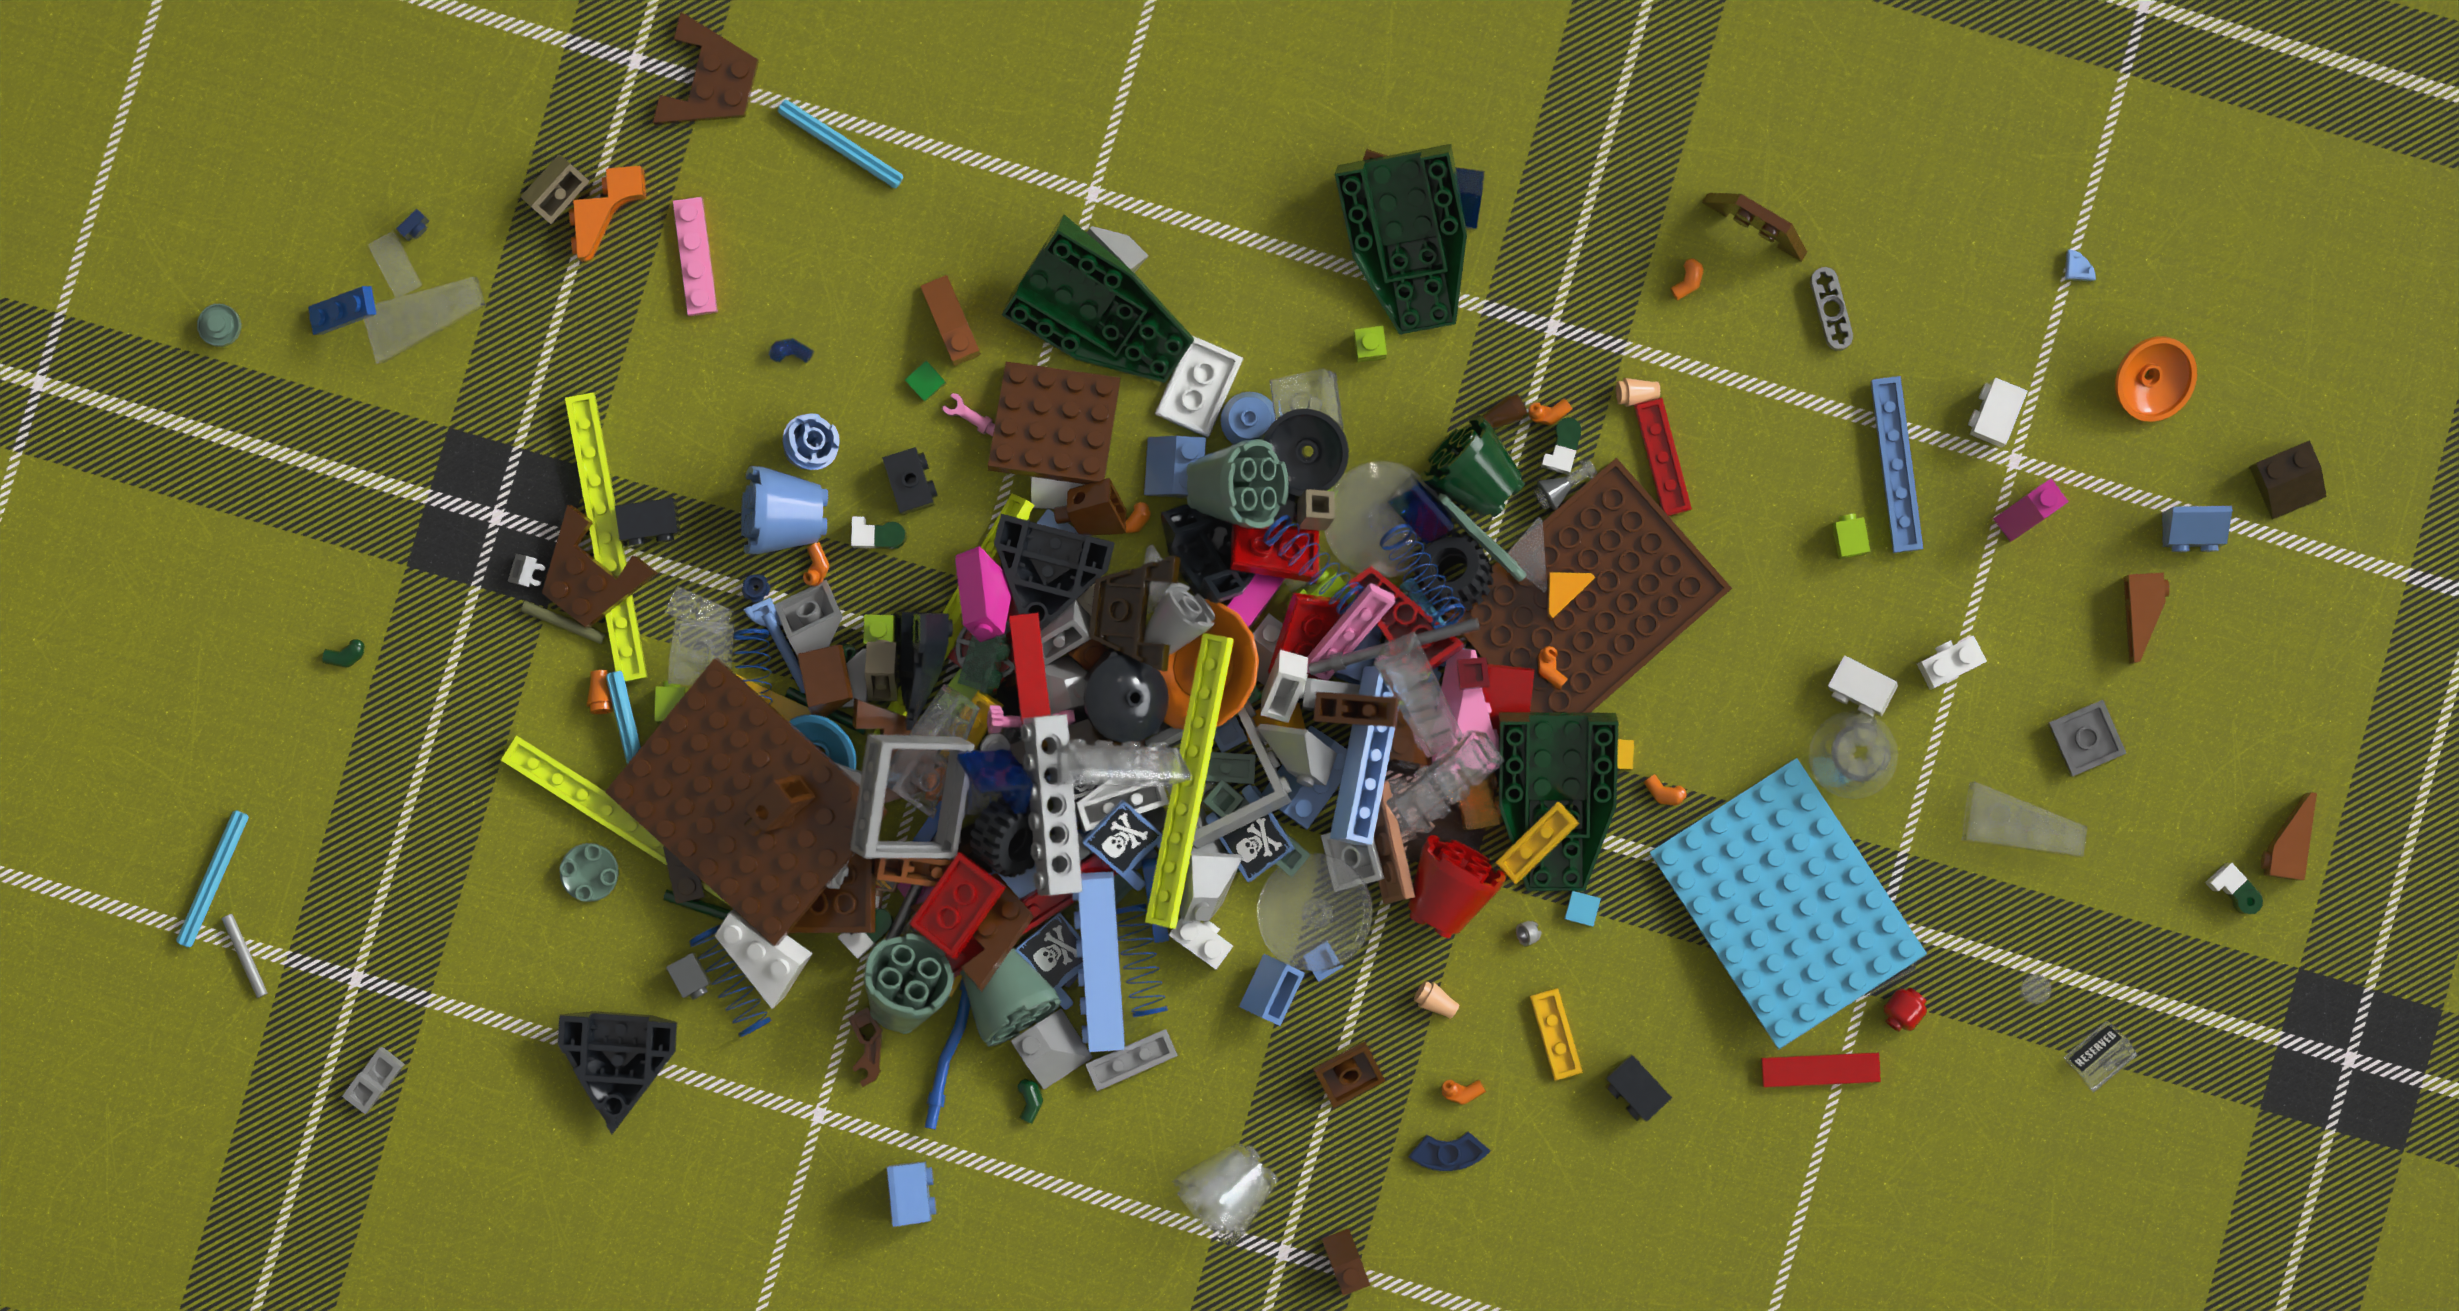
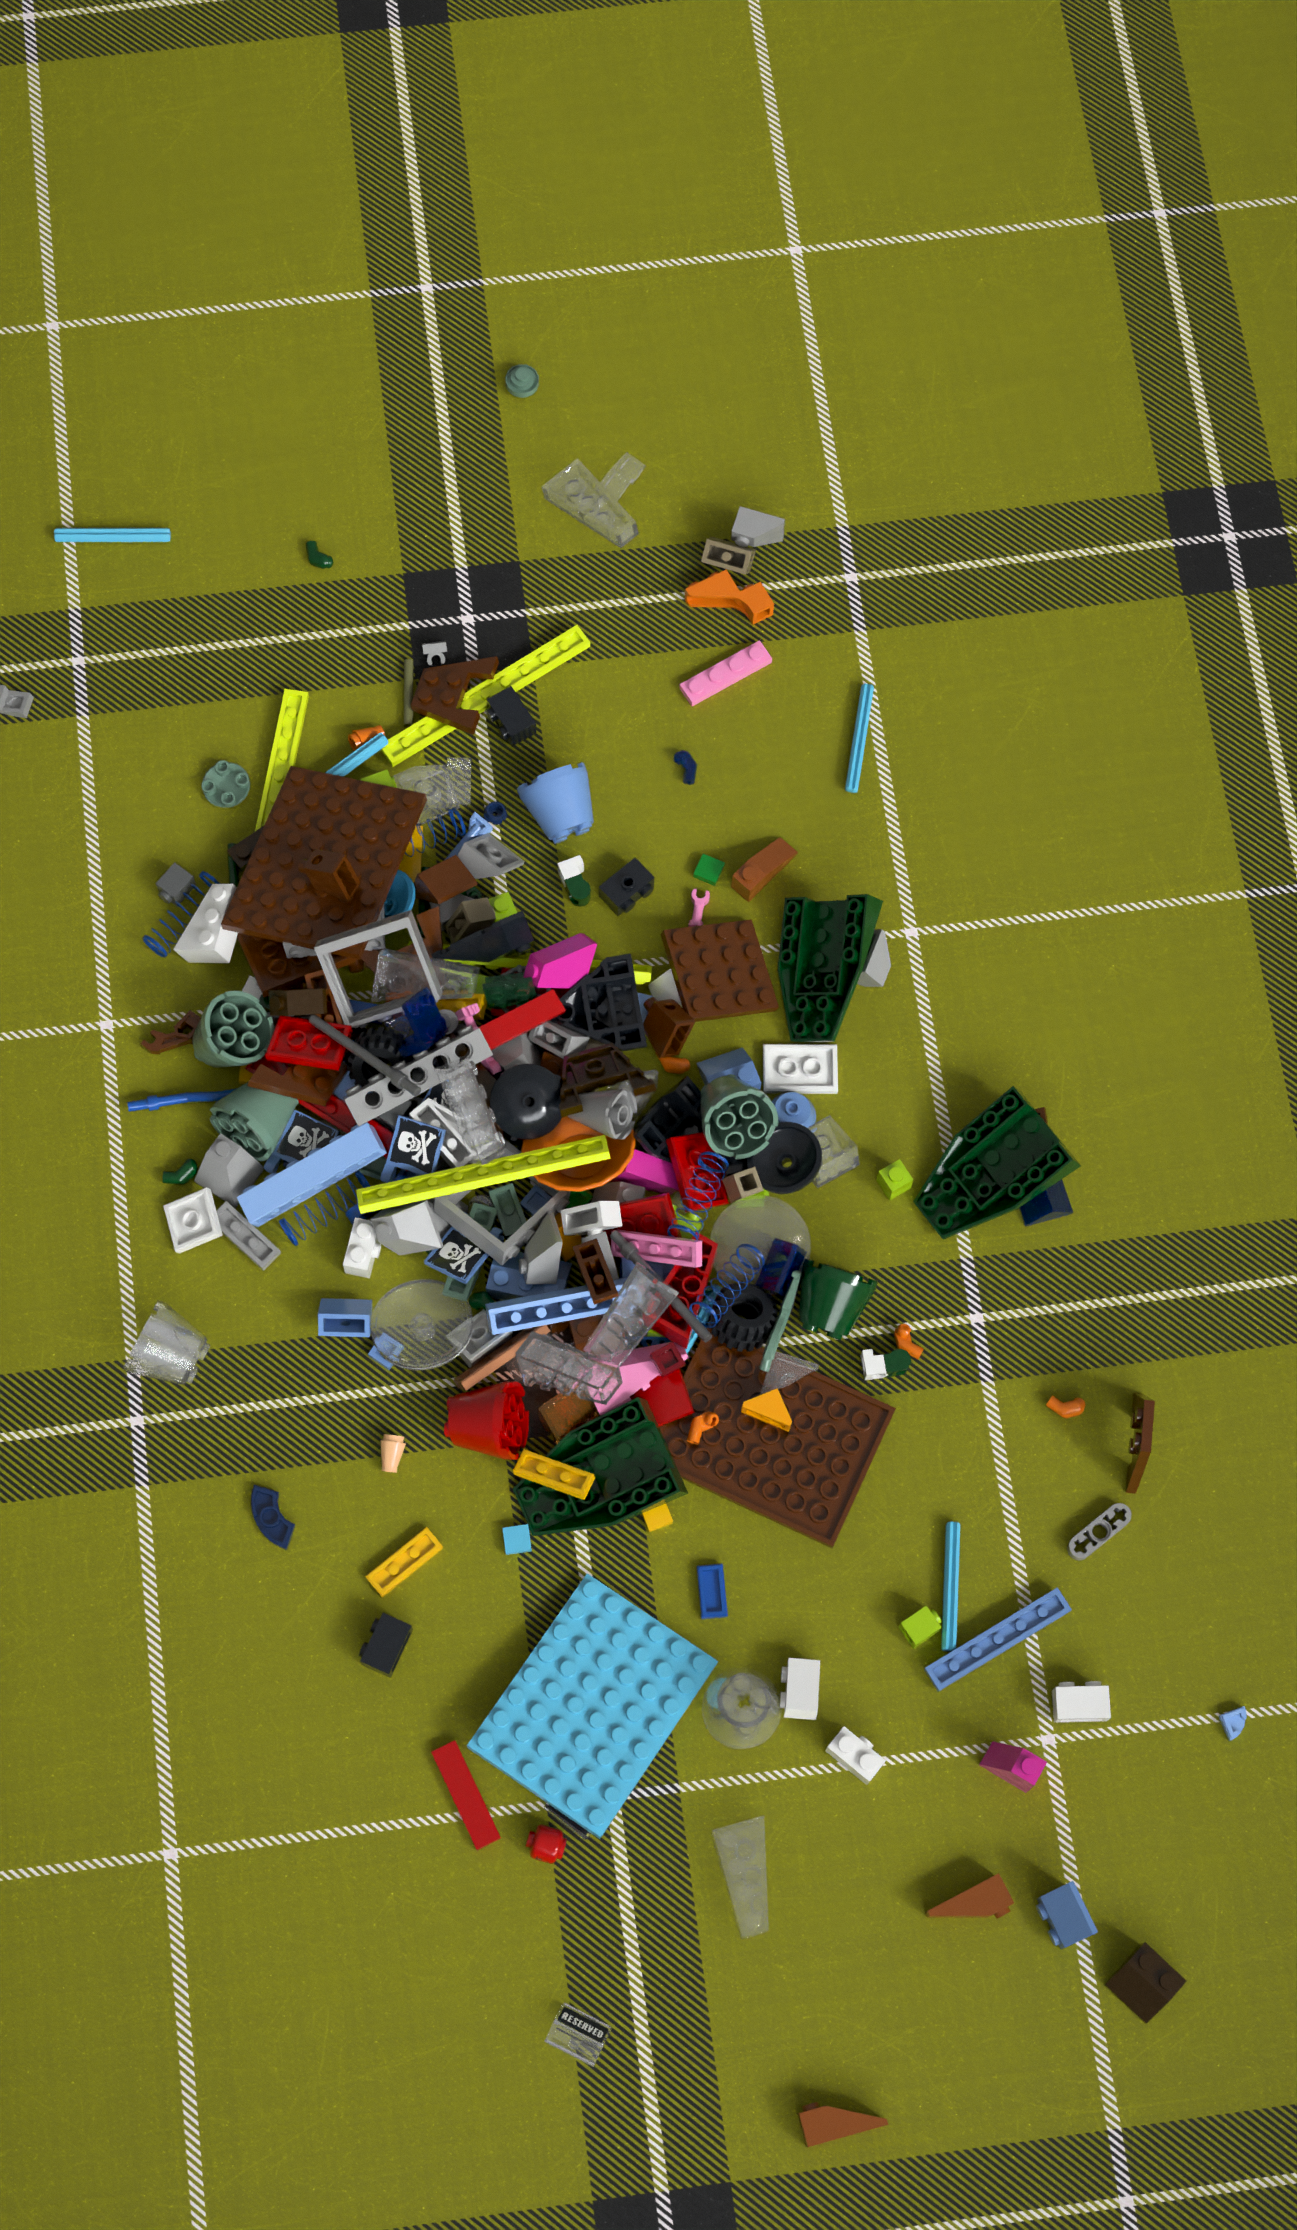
camera: 60 degrees right, 15 degrees down
light grey bar [221,914,268,998] -> none
blue plate [308,286,377,335] -> none
dark blue plate [396,209,429,241] -> none
black wedge [558,1011,677,1134] -> none
reddish brown wing [653,12,759,125] -> none
medium blue cone [783,413,839,470] -> none
orange arm [803,542,829,586] -> none
medium blue slope [887,1161,936,1226] -> none
reddish brown slope [1313,1041,1385,1108] -> none
reddish brown slope [1322,1228,1370,1296] -> none
orange arm [1441,1080,1486,1105] -> none
reddish brown cone [1483,393,1528,429] -> none
light grey hinge [1516,921,1542,946] -> none
piece [1533,459,1598,510] -> none
light nougat cone [1616,378,1660,407] -> none
red tile [1634,398,1692,516] -> none
orange arm [1643,774,1687,806] -> none
clear tile [2020,974,2051,1004] -> none
flat silver plate [2048,700,2126,777] -> none
orange dish [2115,336,2197,422] -> none
leg [2205,863,2263,914] -> none
none -> white tile [163,1187,223,1253]
none -> dark brown slope [269,988,327,1016]
none -> flat silver bar [309,1014,421,1097]
none -> dark green arm [469,1291,494,1311]
none -> blue tile [697,1564,728,1620]
none -> light grey slope [731,506,785,547]
none -> medium azure axle [941,1521,960,1652]

